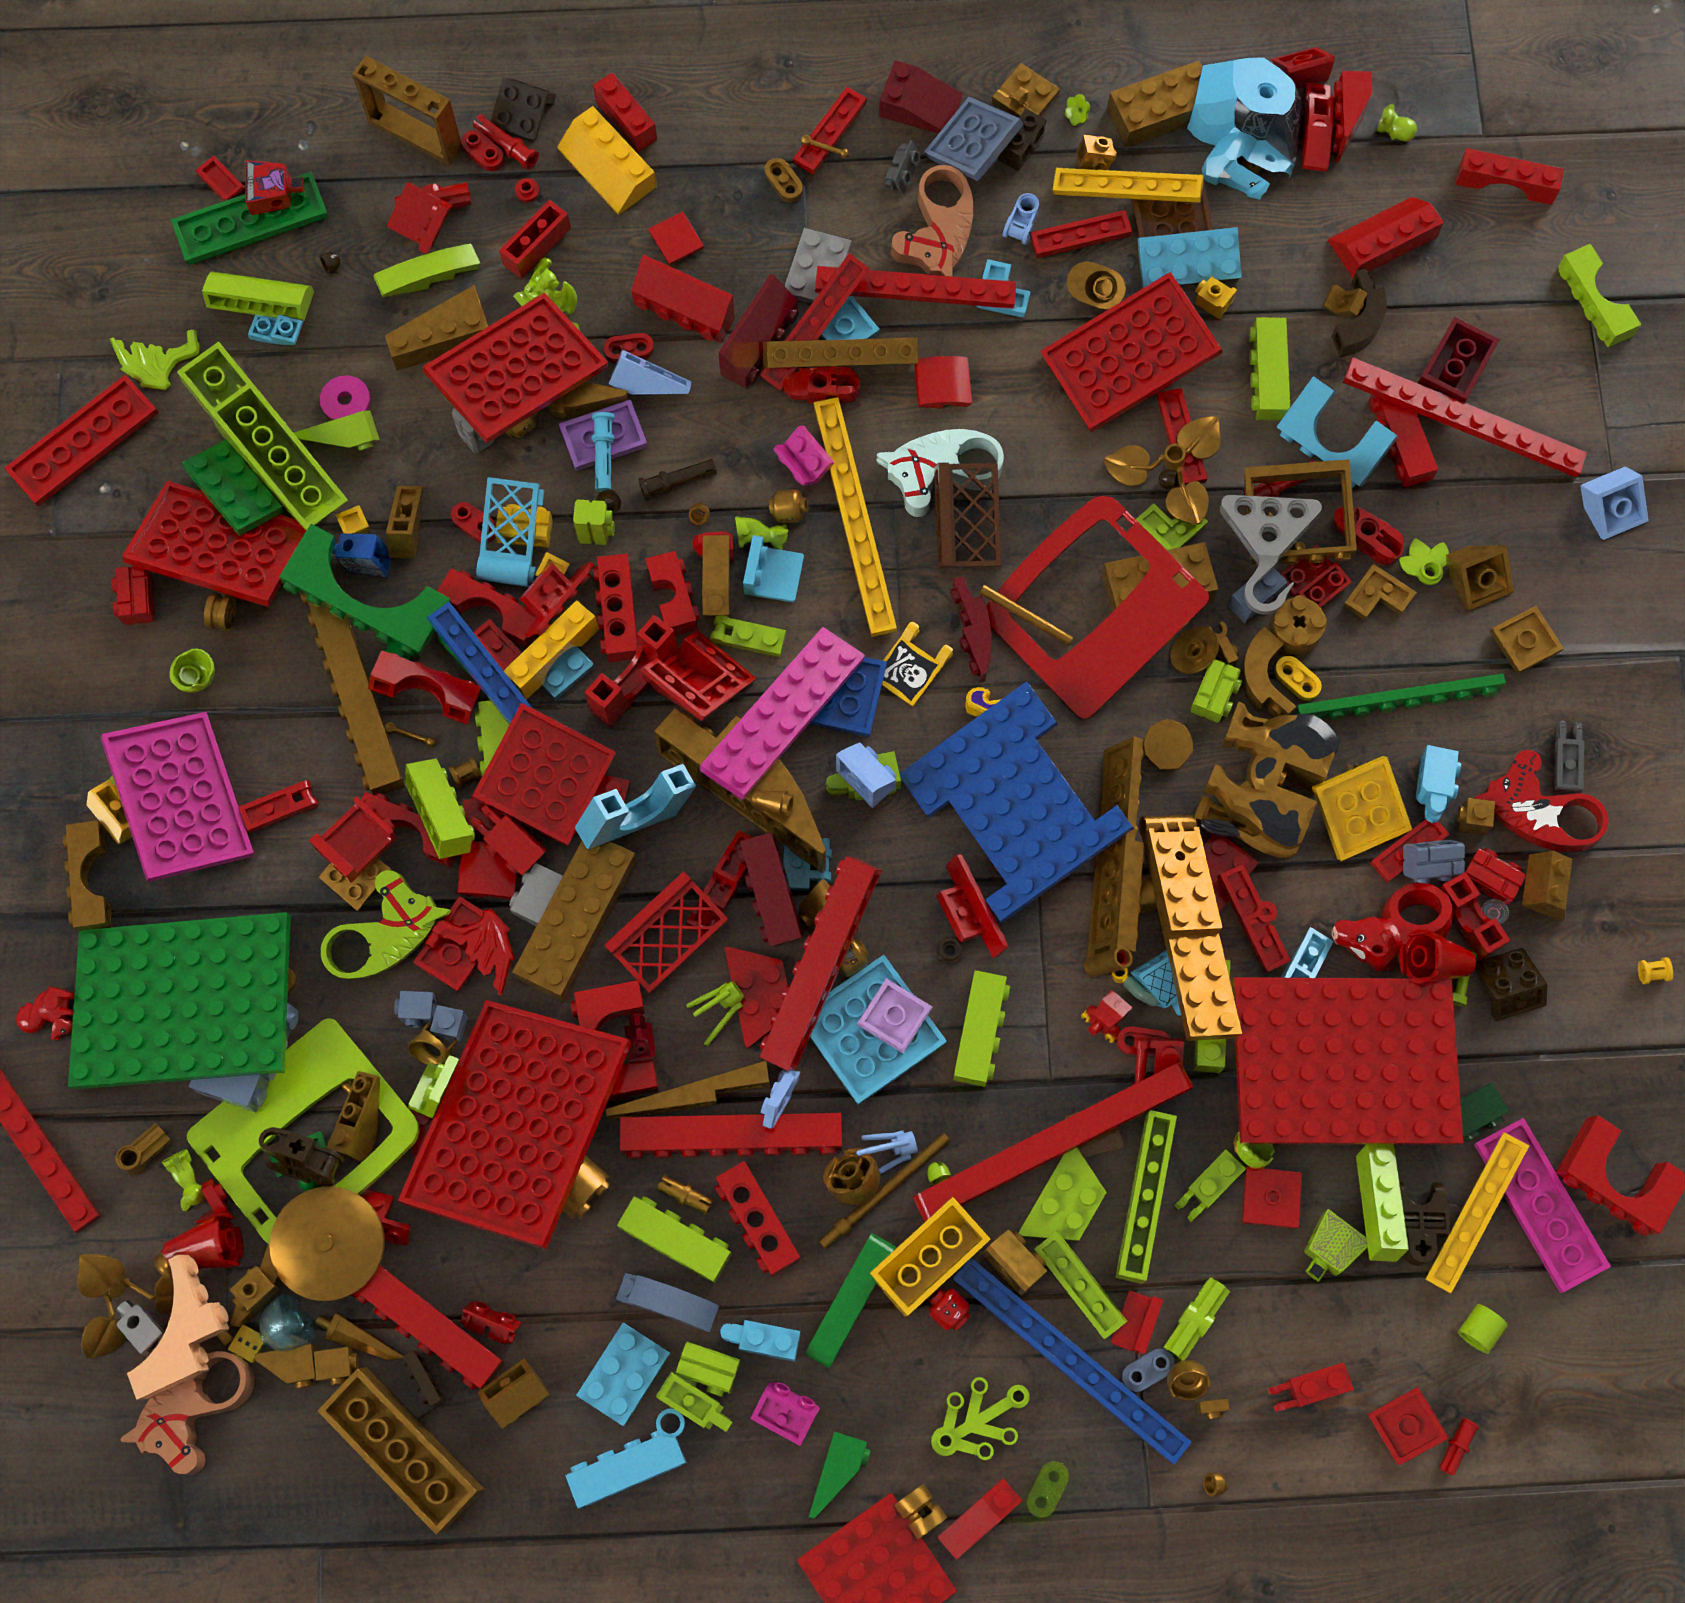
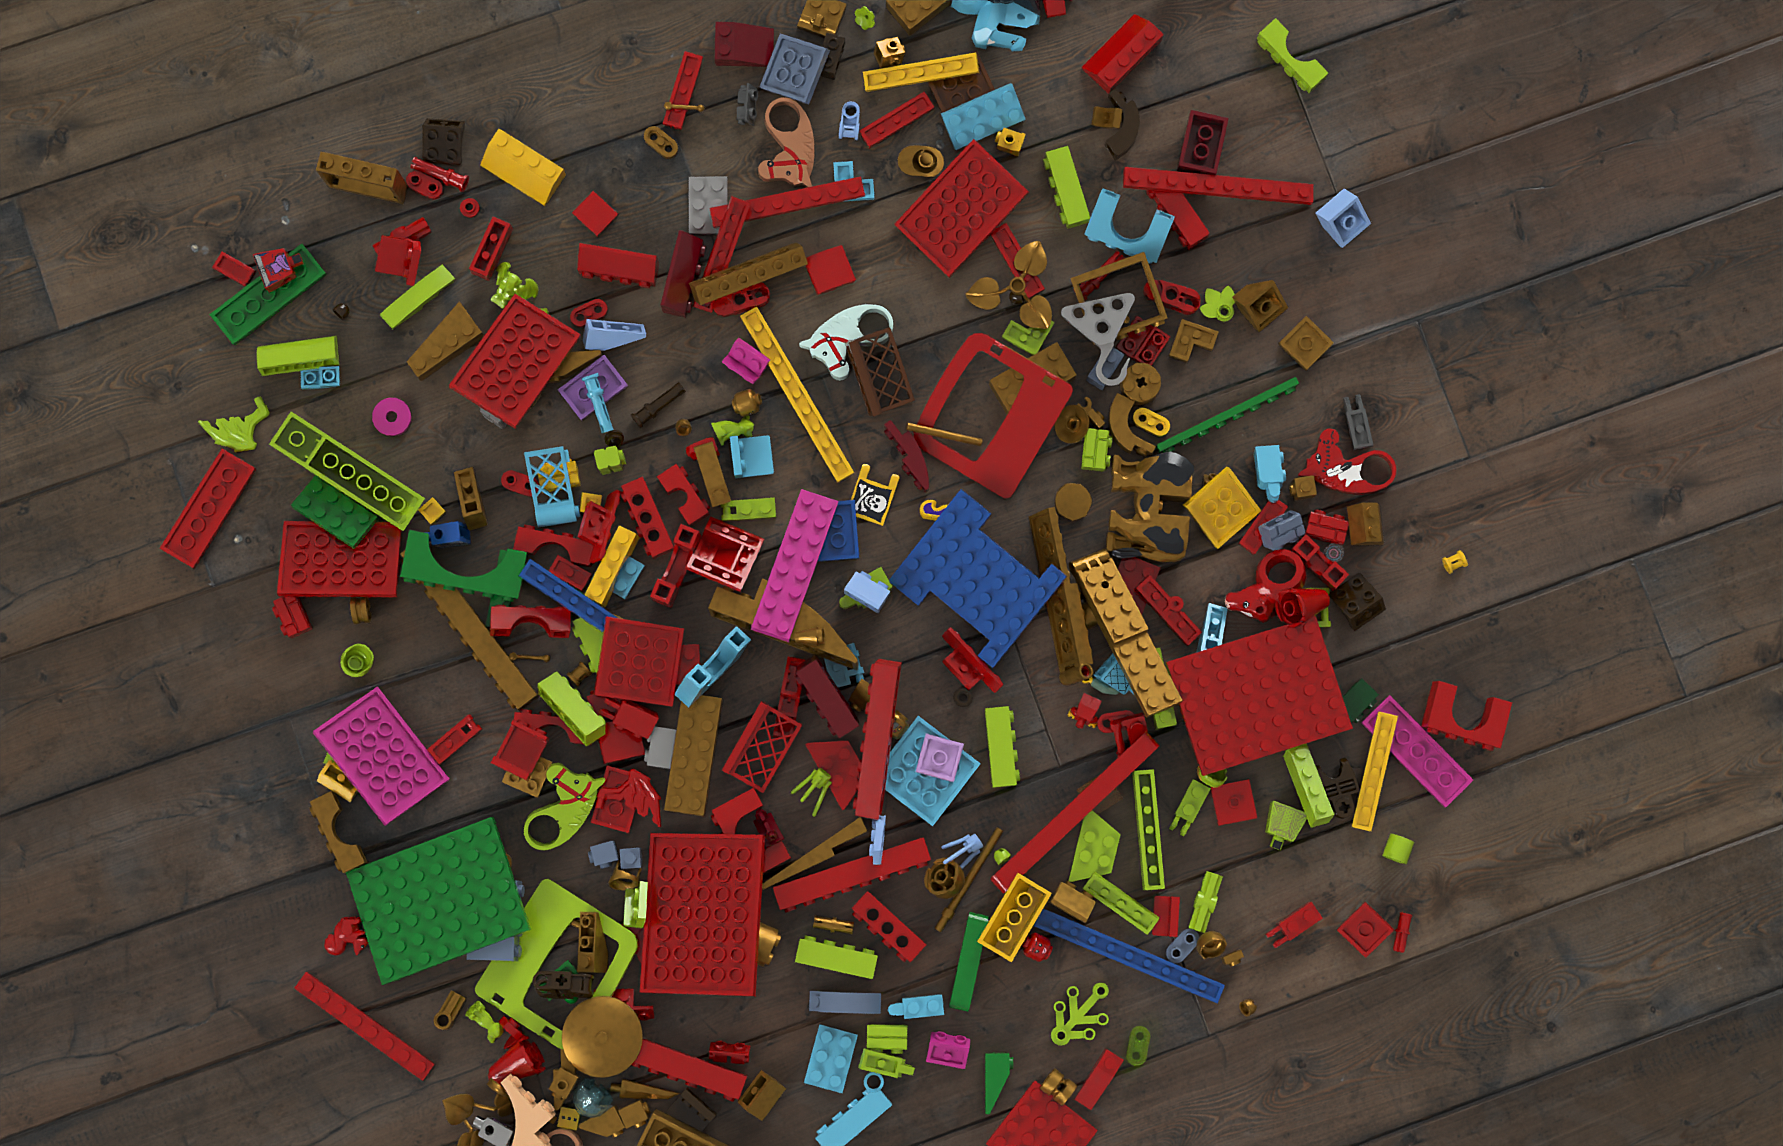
camera: 20 degrees left, 10 degrees up
lime slope [294,411,380,451] -> none
red brick [593,72,657,152] -> none
medium azure plate [820,296,880,340] -> none

